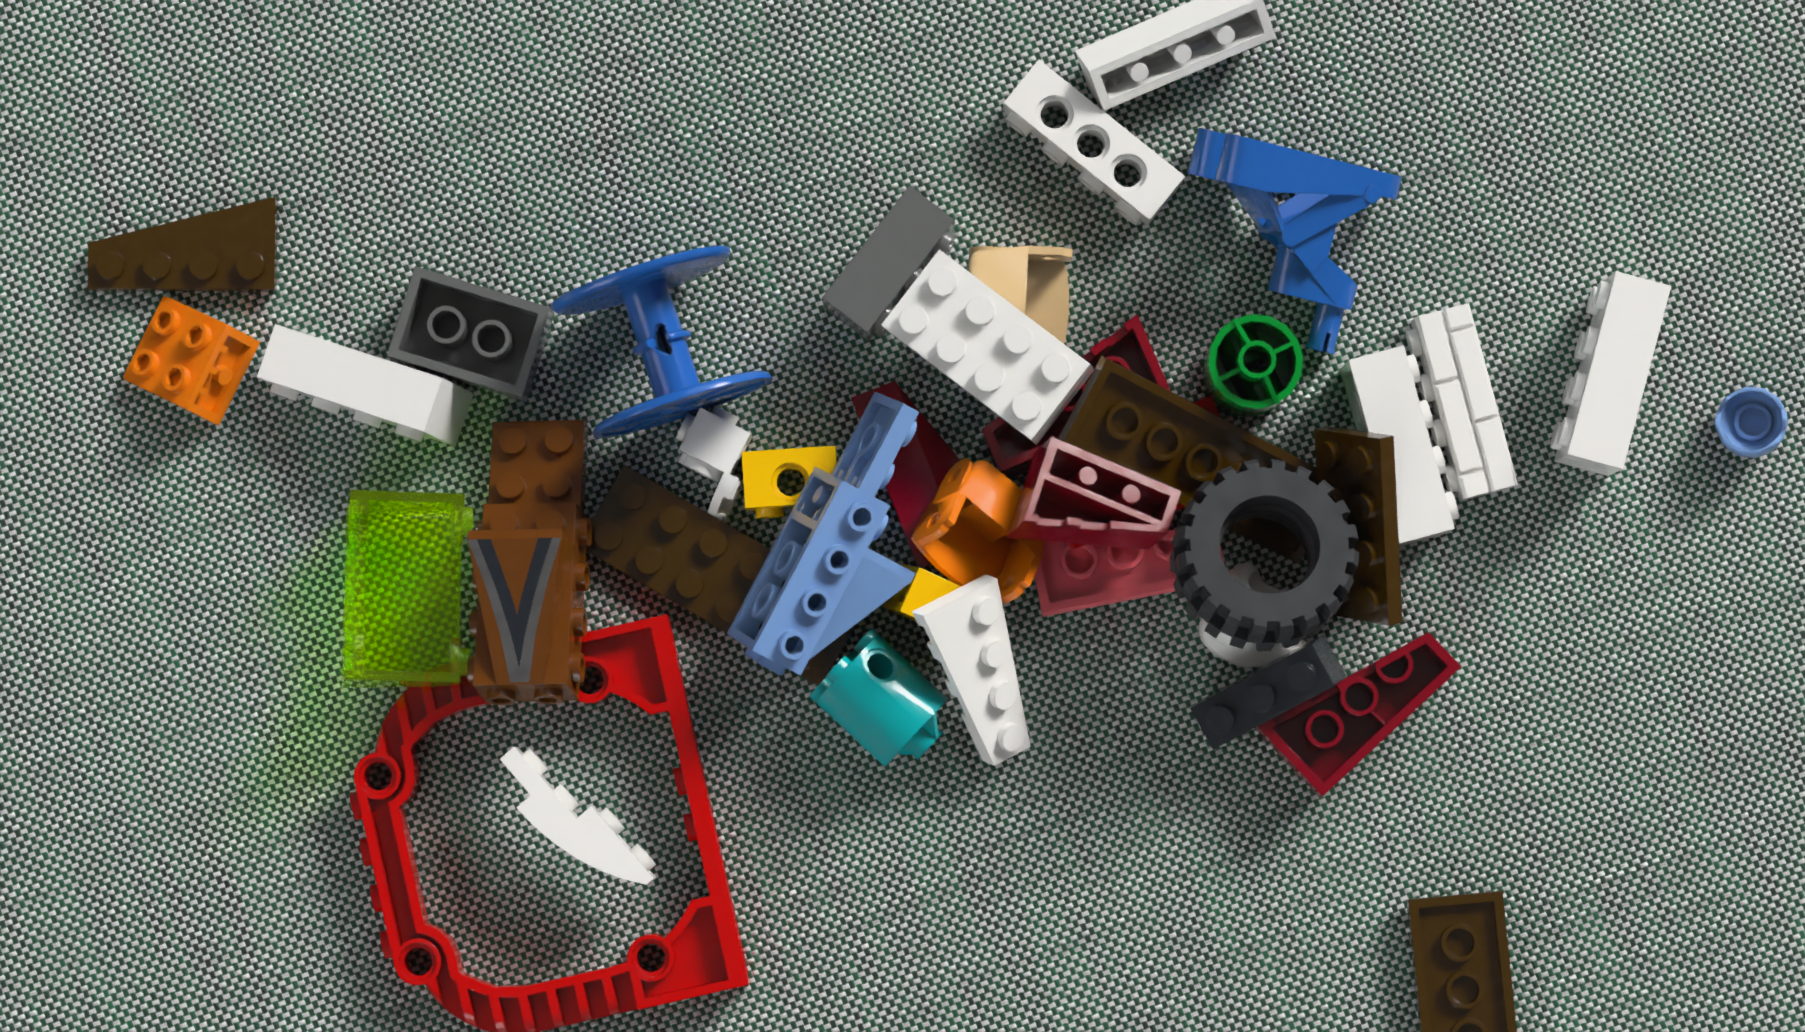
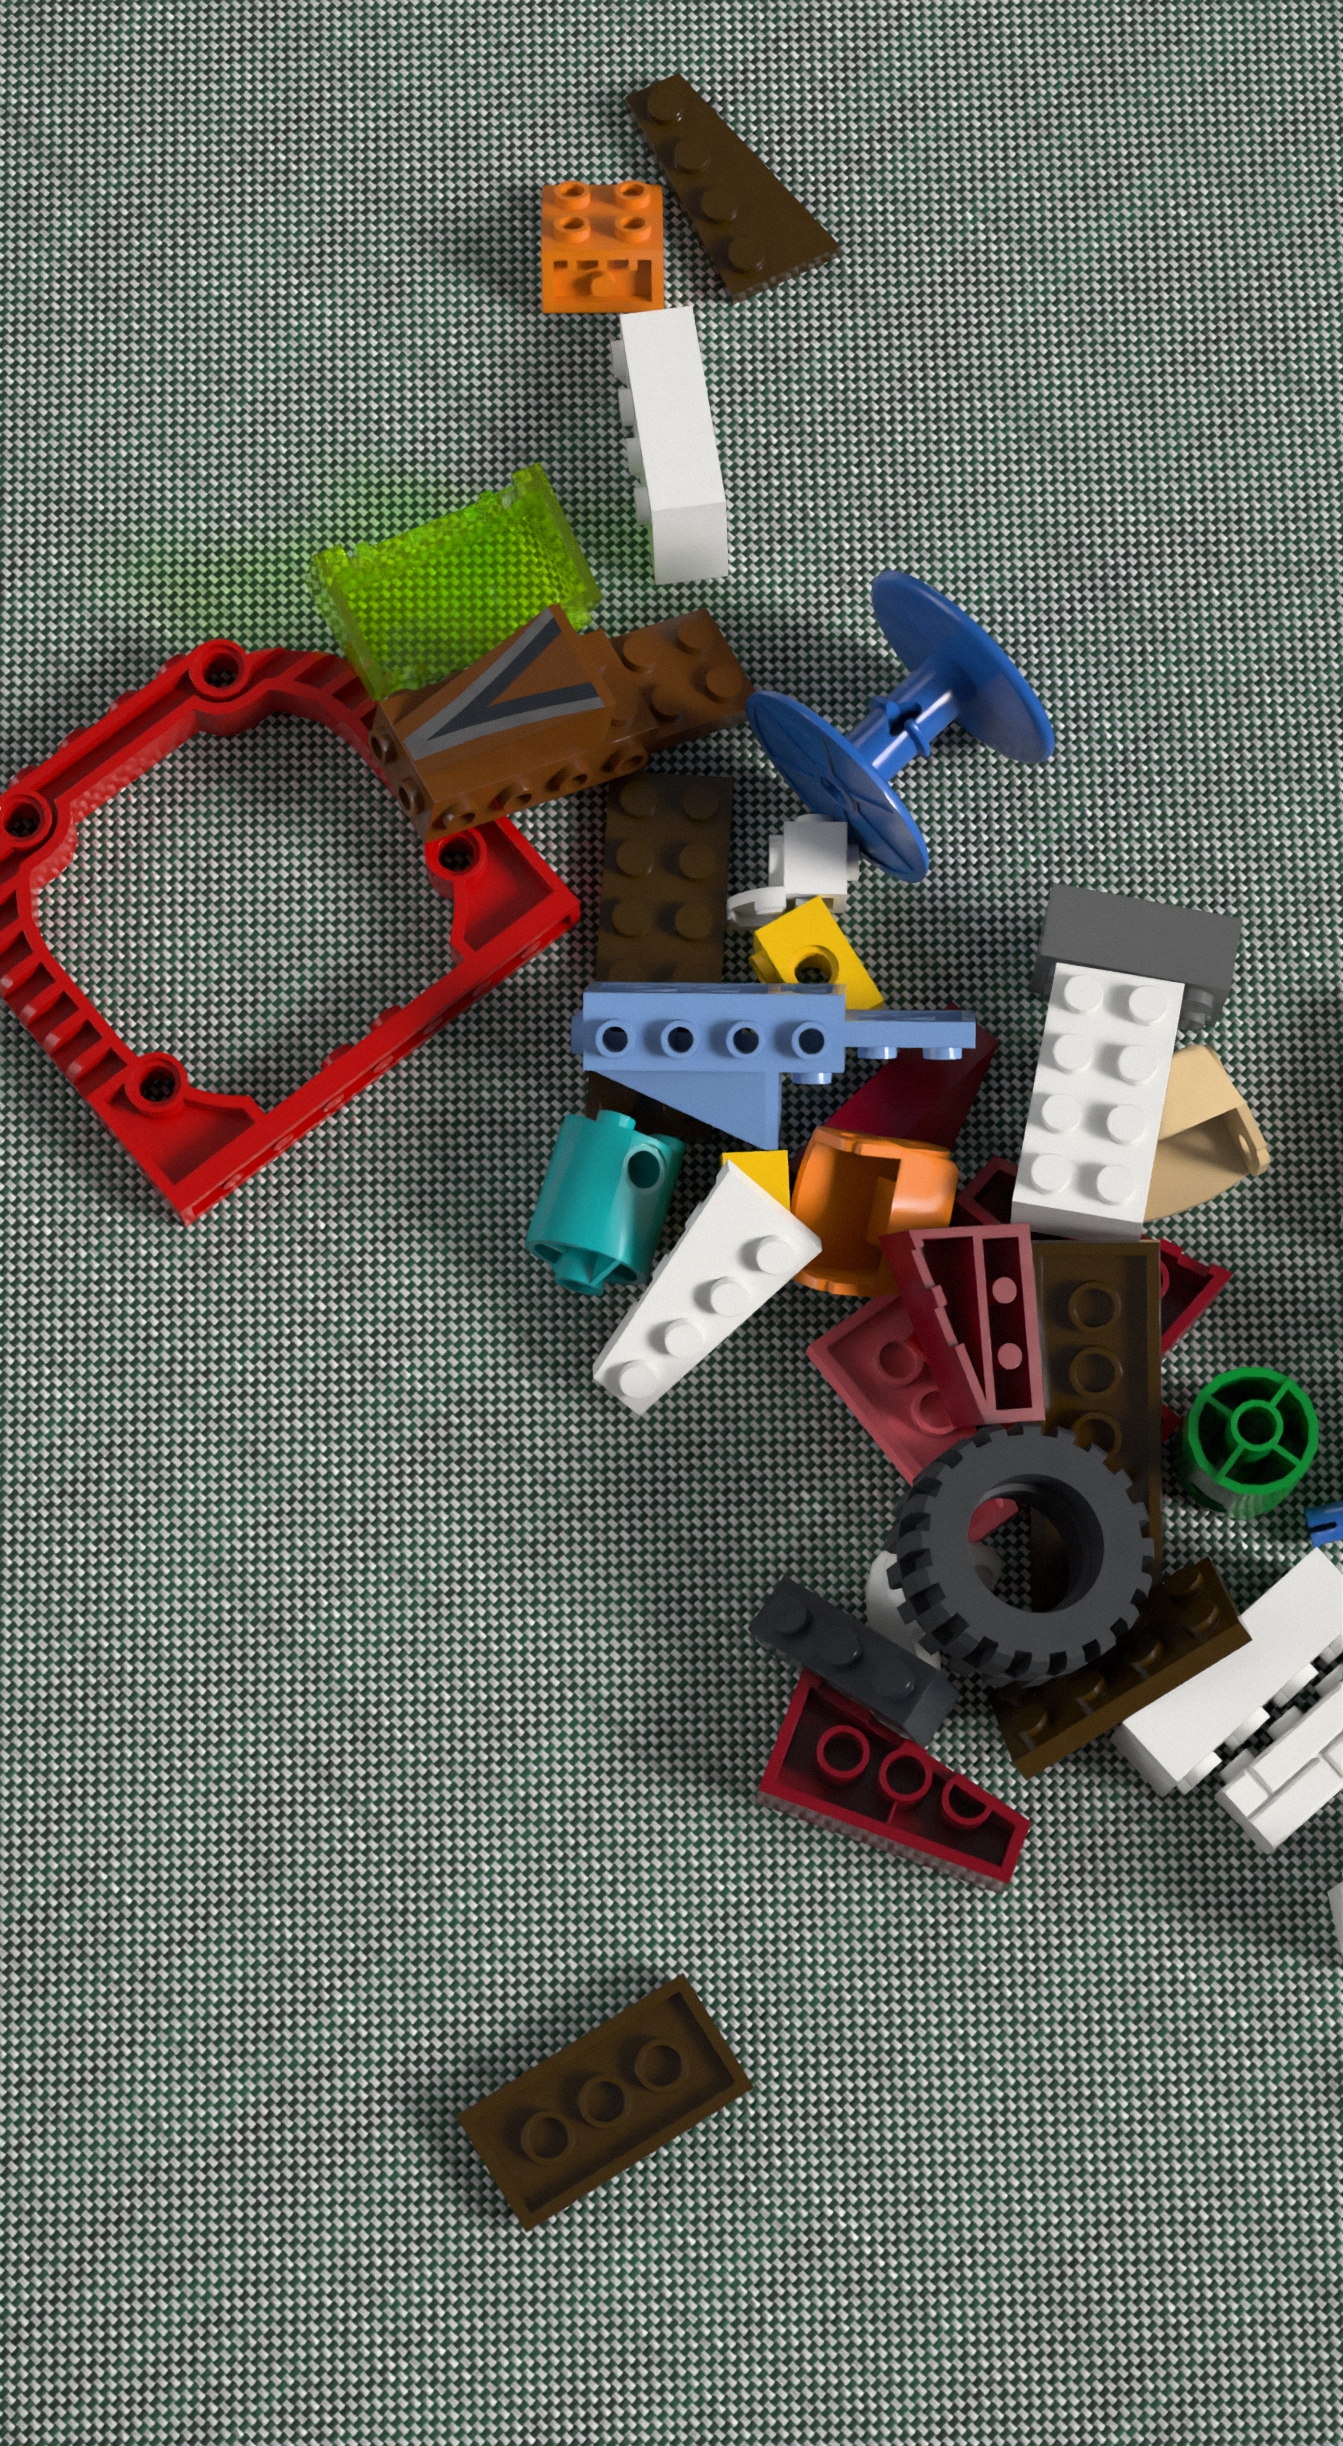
camera: 60 degrees right, 10 degrees down
dark grey brick [387,266,555,402] -> none
white slope [500,747,656,885] -> none

